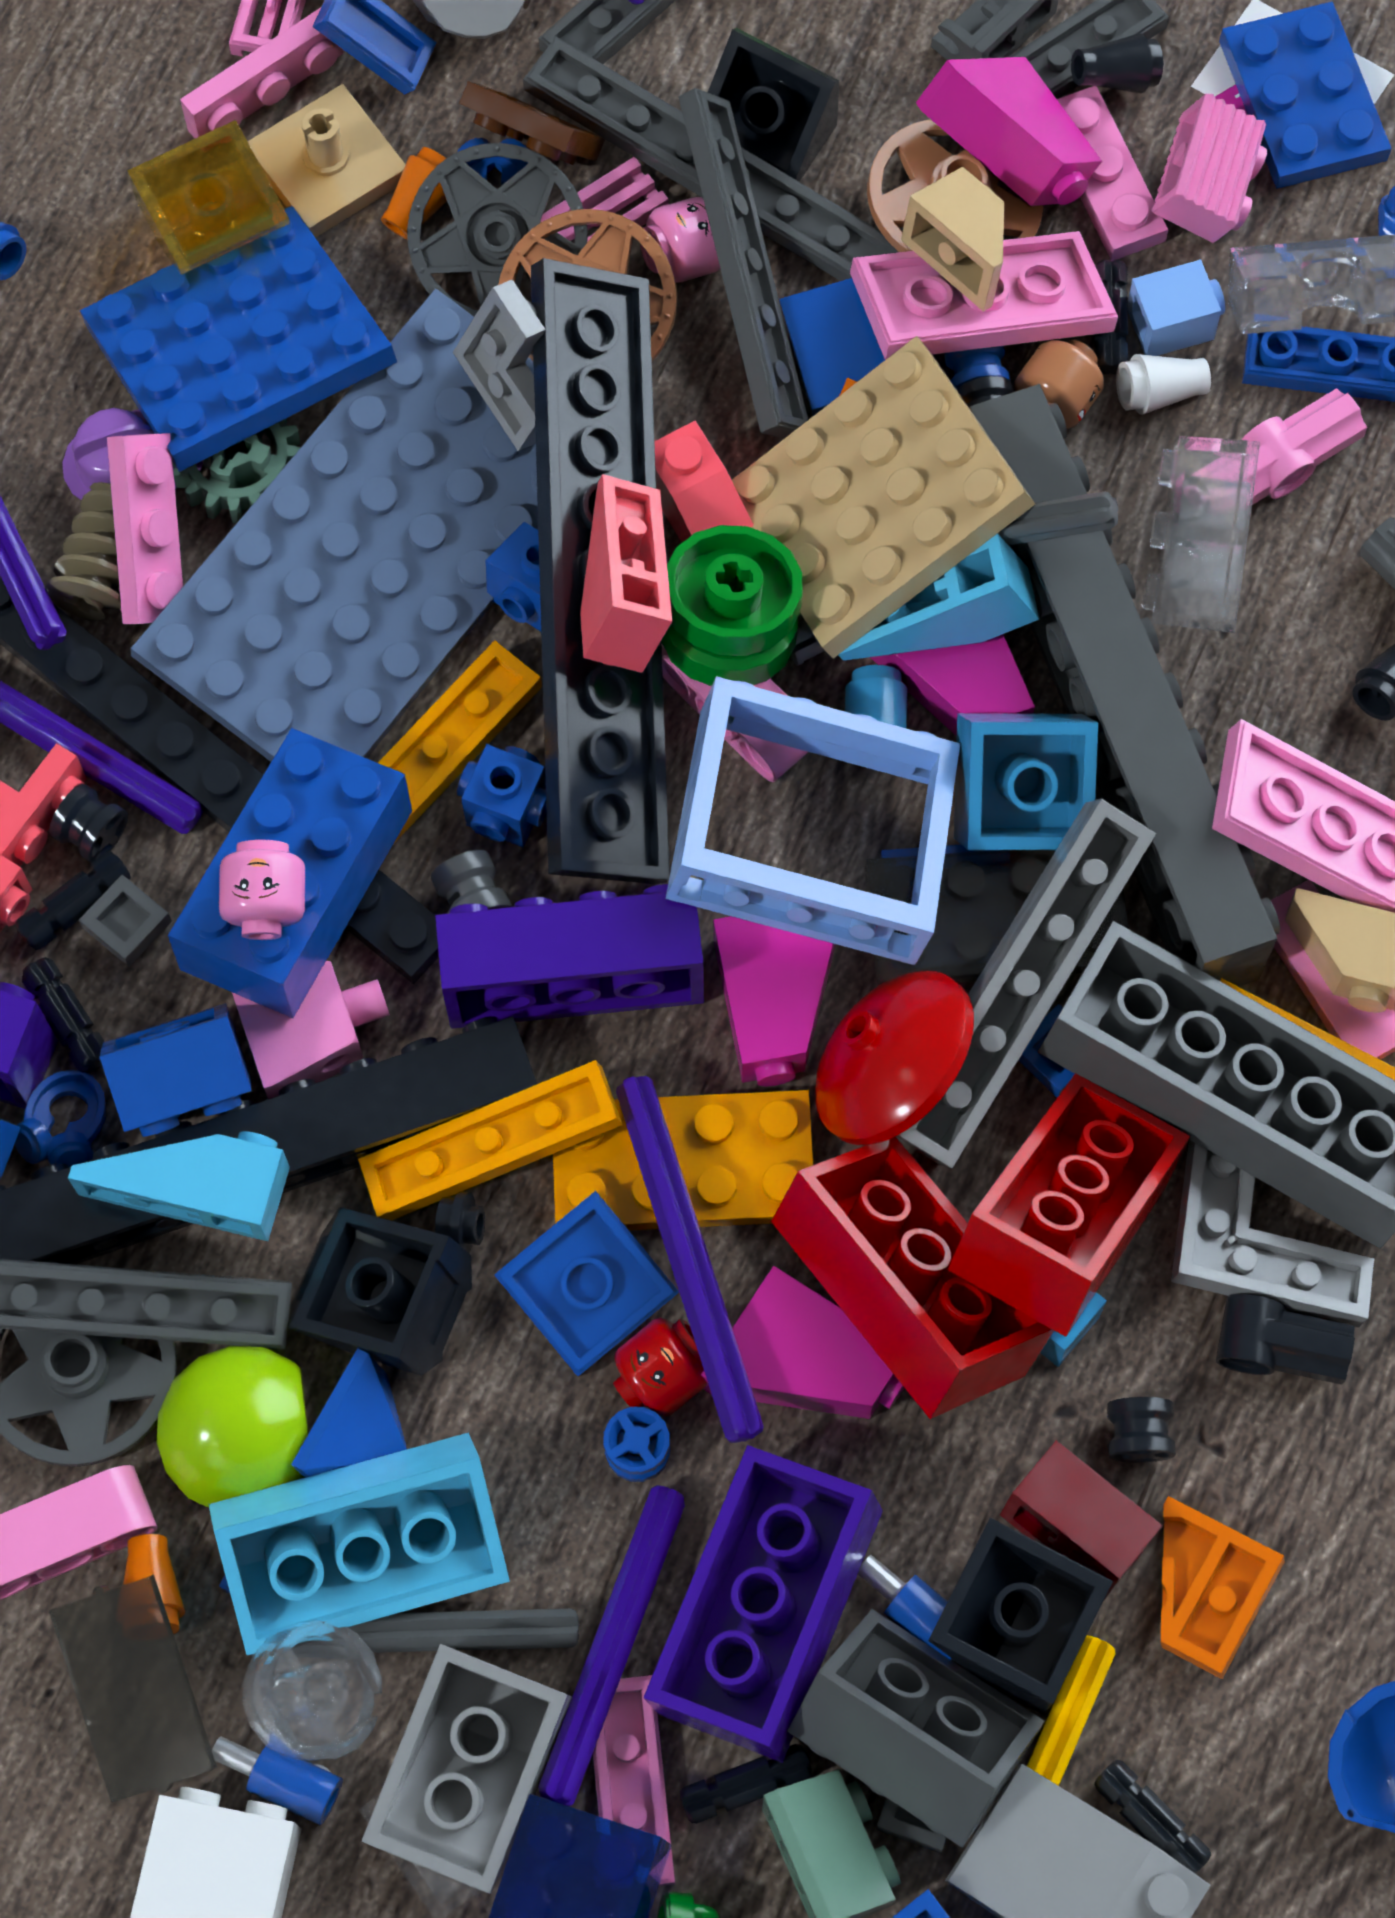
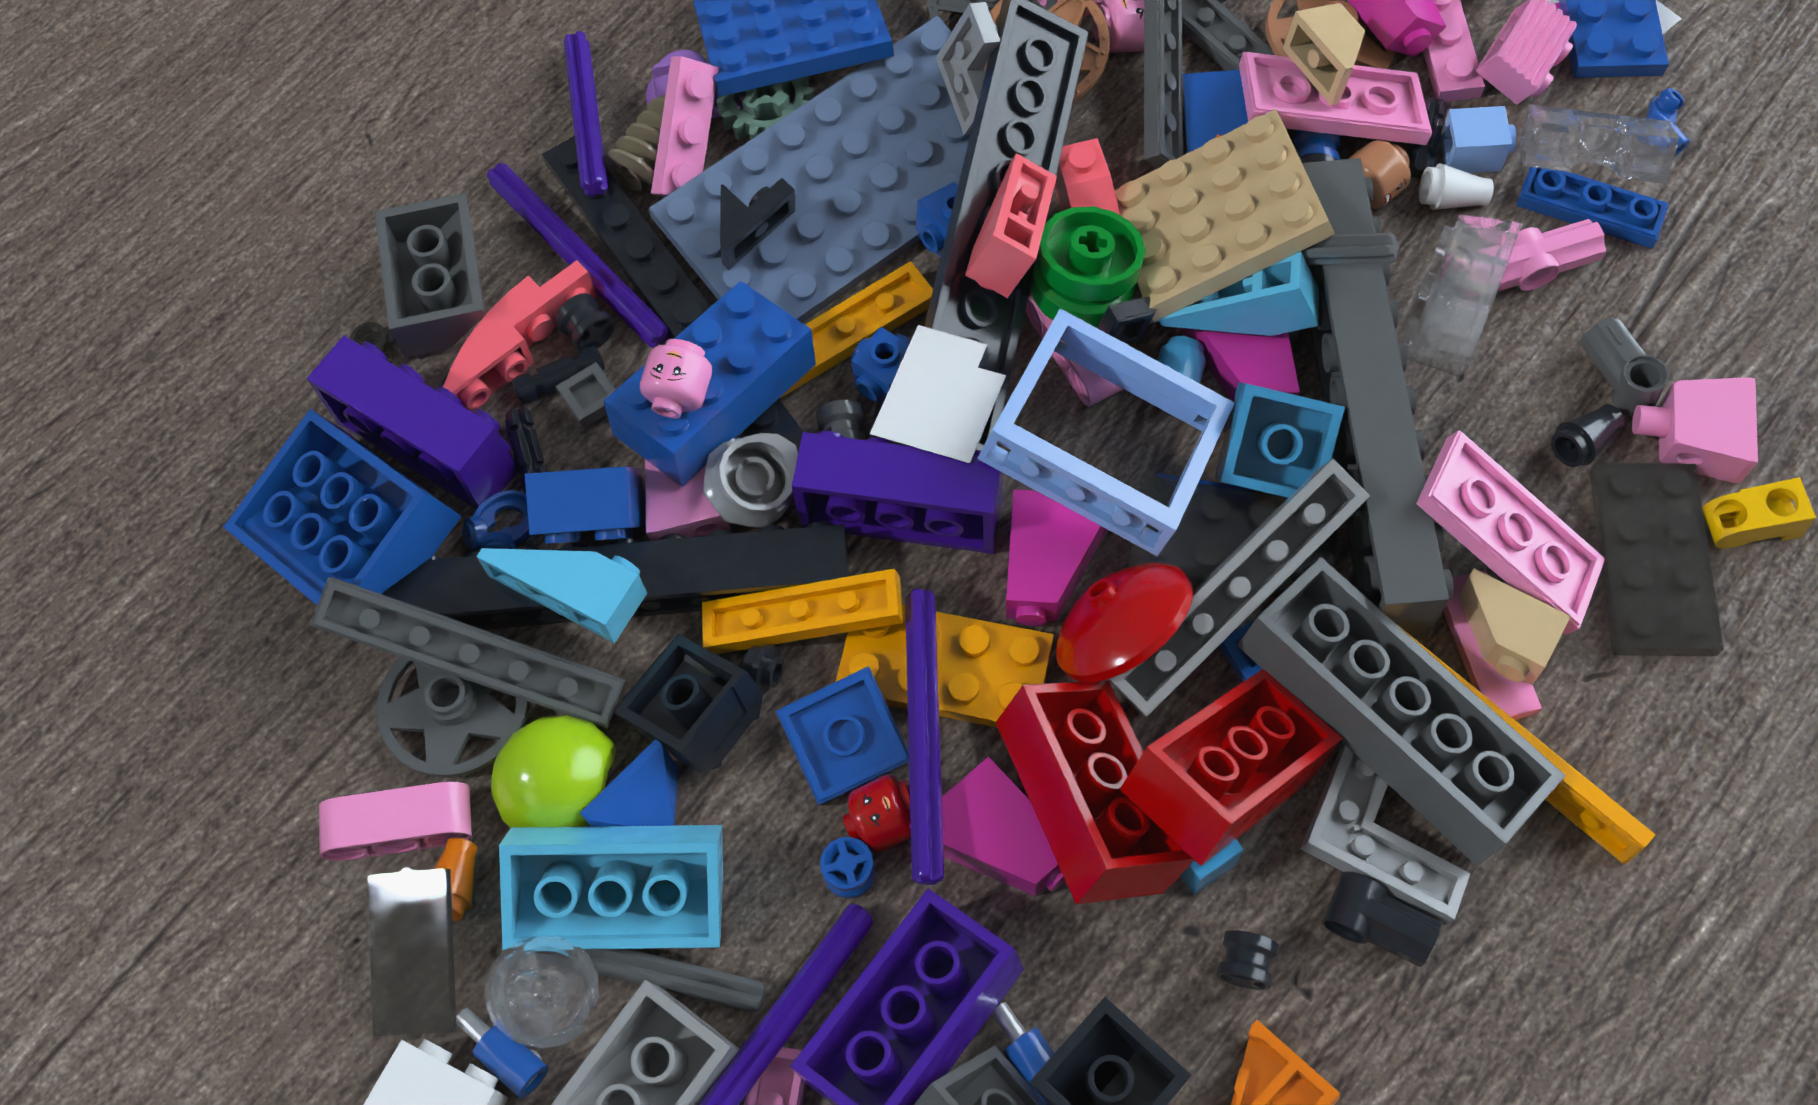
camera: 20 degrees right, 5 degrees down
dark red hinge [1000,1440,1163,1600] -> none
none -> light grey hat [703,433,798,528]
none -> black slope [720,178,795,270]
none -> white sticker [870,325,1006,463]
none -> black tile [1097,296,1157,344]

